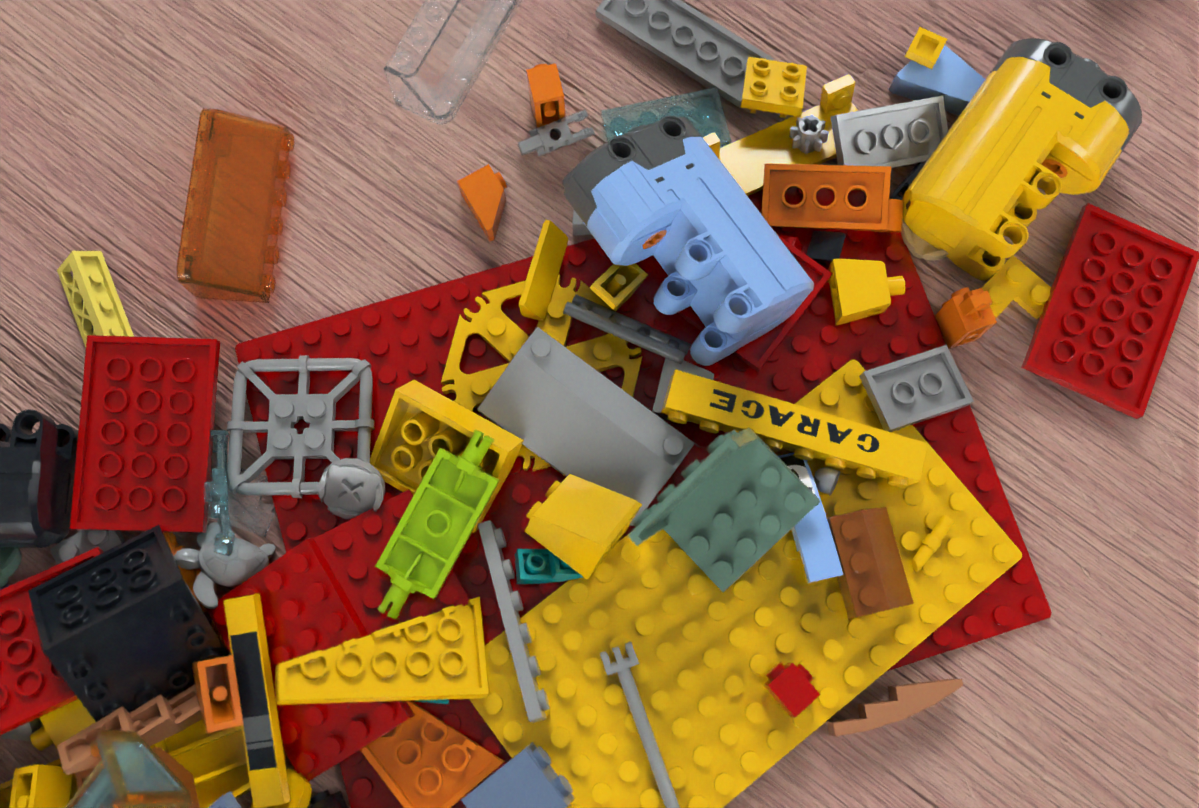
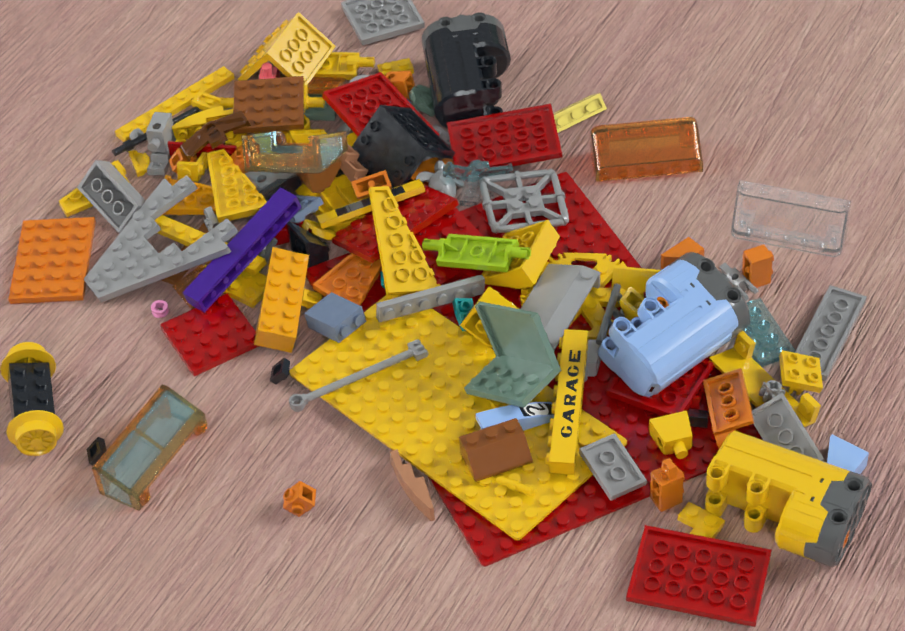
camera: 85 degrees right, 30 degrees down
light grey tile [318,458,385,519] -> none
red brick [763,662,821,718] -> none
light grey hinge [814,467,840,495] -> none
yellow plate [905,27,947,69] -> none

